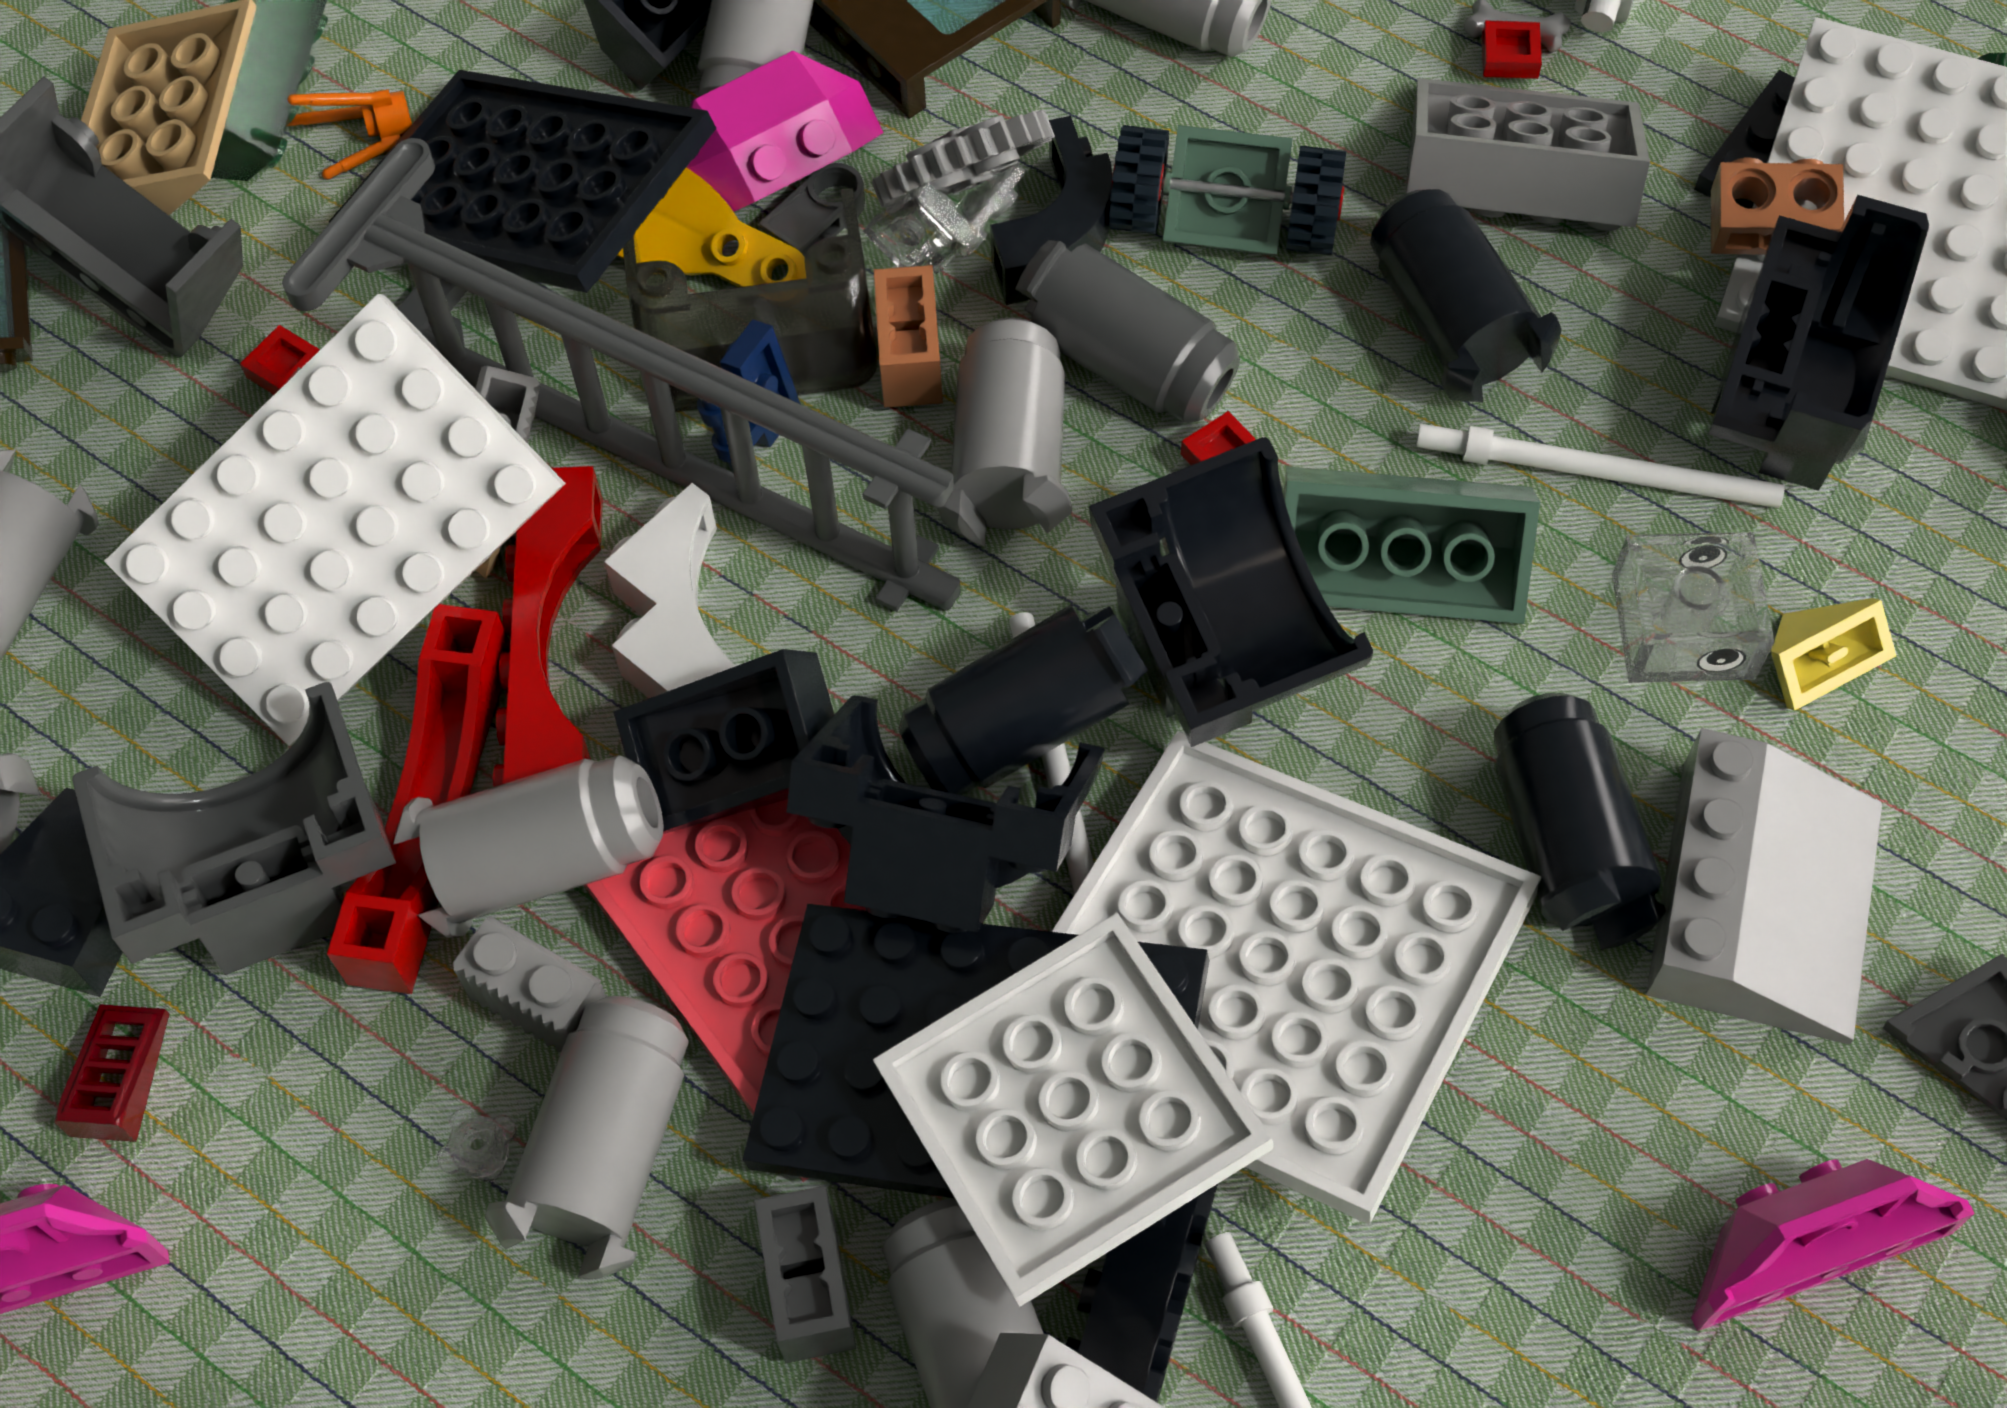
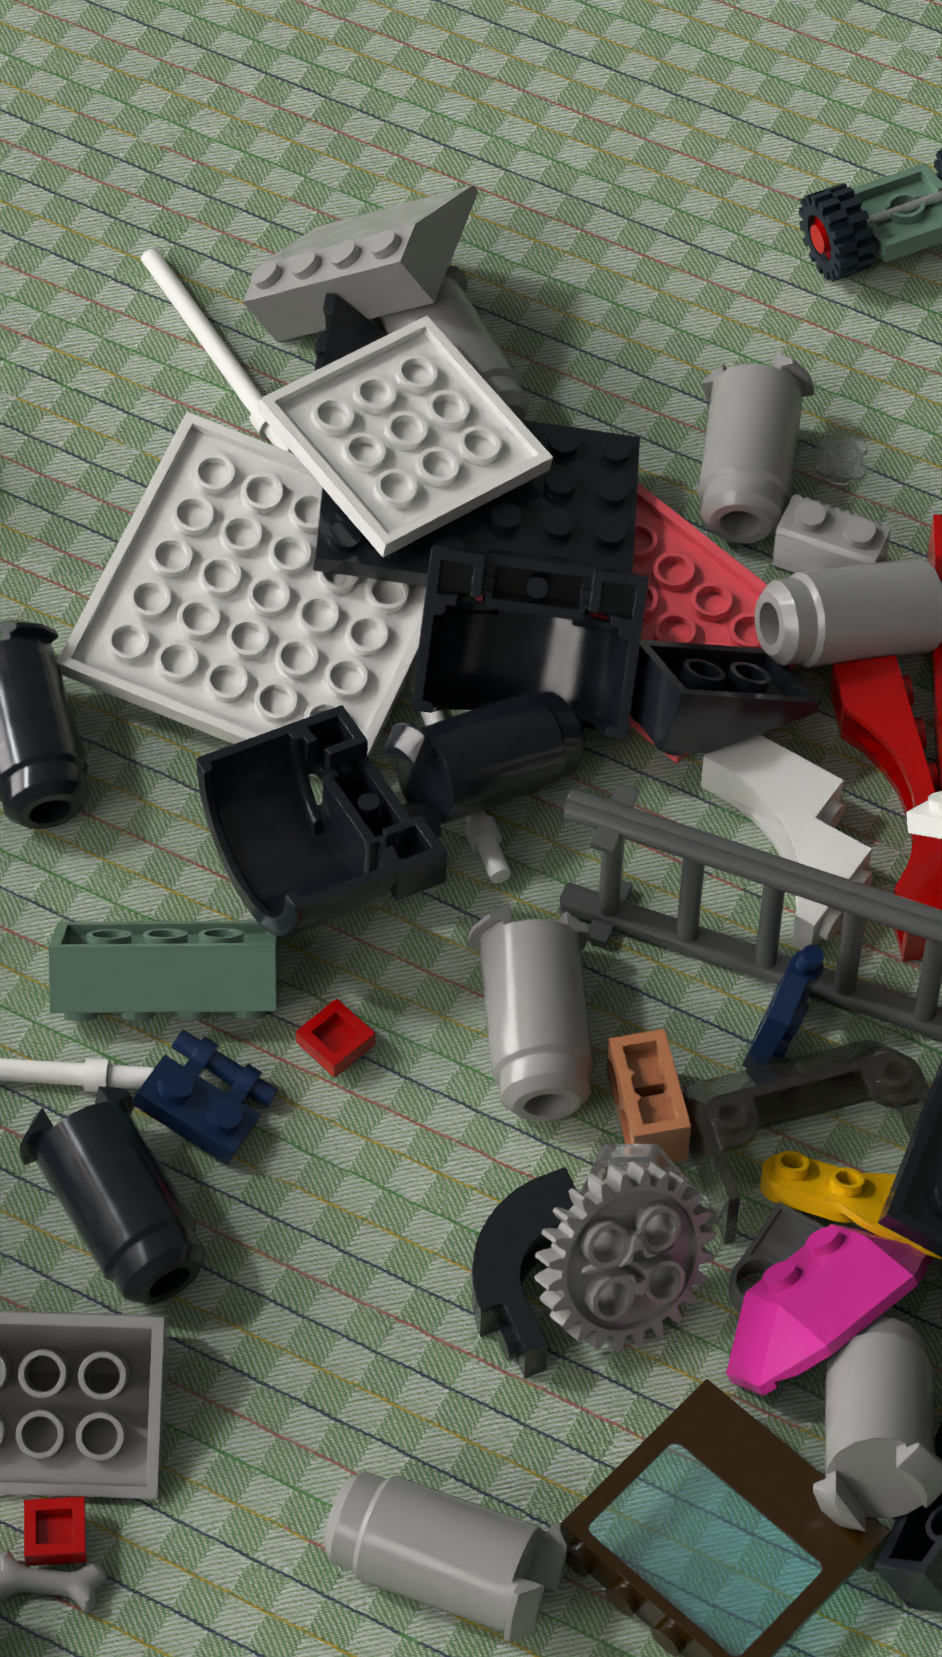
camera: 170 degrees right, 5 degrees down
dark grey brick [754,1185,856,1364] -> none
dark grey piece [1015,240,1240,424] -> none
plate [1109,125,1347,256] -> none
none -> dark blue plate [133,1029,279,1165]

